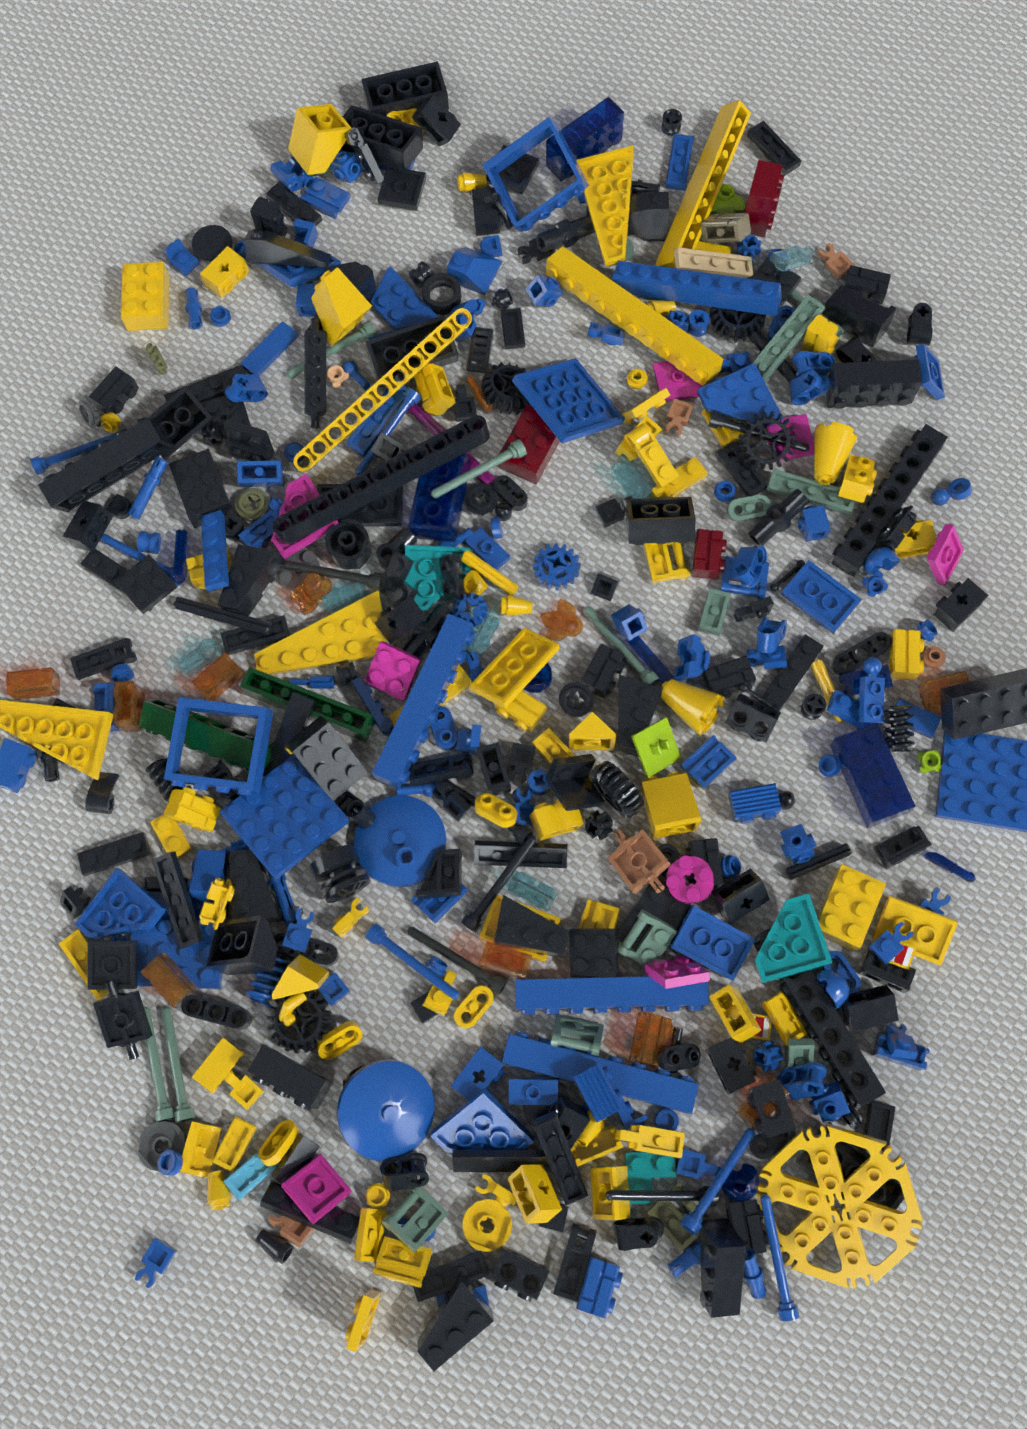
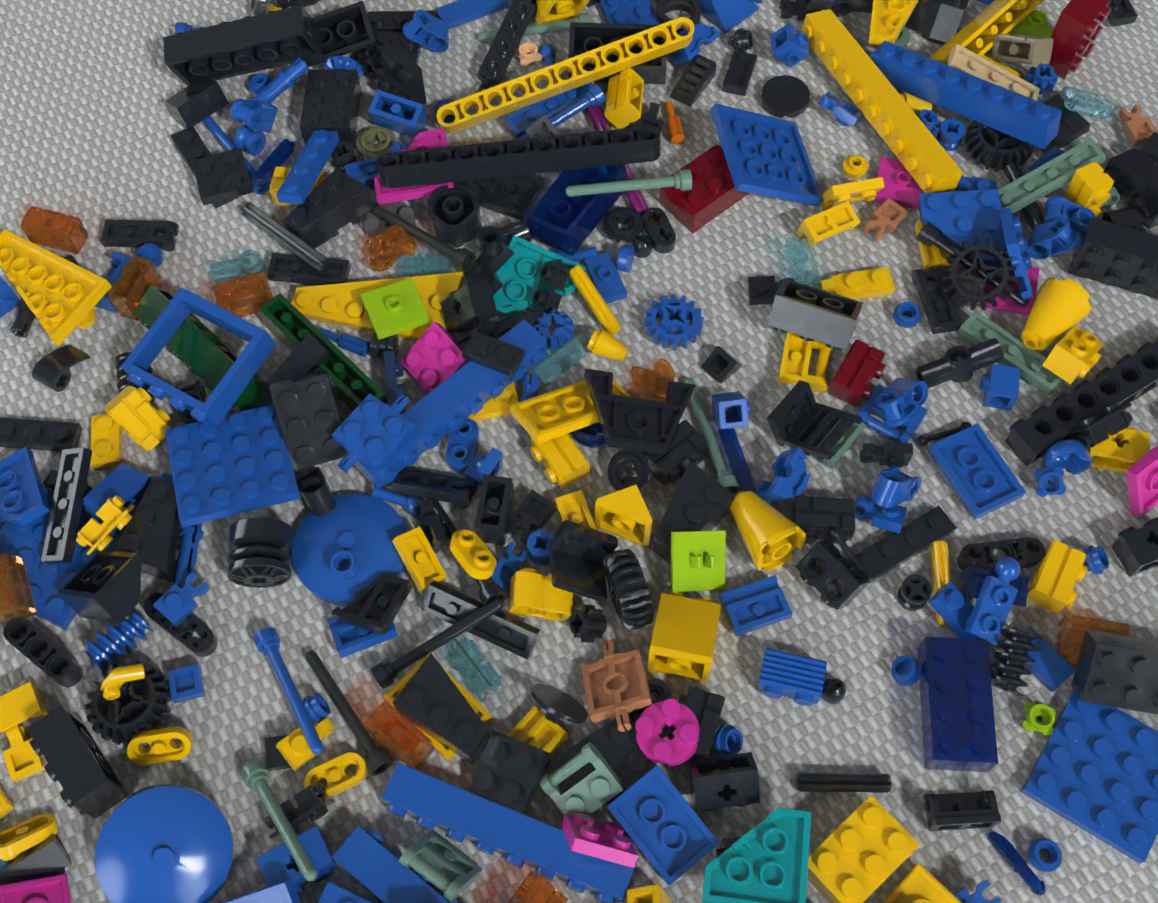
camera: 20 degrees right, 10 degrees down
black tile [106,494,132,519] -> none
yellow slope [272,954,330,999] -> none
yellow plate [332,898,370,938] -> none
yellow plate [463,570,488,596] -> none
black gear [481,362,531,415] -> none
yellow plate [624,424,679,489] -> none
sand green plate [727,495,771,521] -> none
blue brick [780,823,816,864] -> none
nougat plate [922,646,946,668] -> none
none -> blue piece [231,99,278,133]
none -> sand green piece [241,761,317,881]
none -> blue plate [248,73,272,95]
none -> black hinge [265,782,335,838]
none -> blue gear [323,56,363,80]
none -> blue plate [332,393,415,473]
none -> lime plate [360,278,430,340]
none -> yellow plate [392,526,448,592]
none -> black plate [462,331,525,377]
none -> black piece [530,684,588,724]
none -> black wing [584,369,696,455]
none -> black tile [761,75,810,118]
none -> black plate [767,380,863,460]
none -> blue wing [999,207,1034,300]
none -> blue plate [1028,838,1062,872]

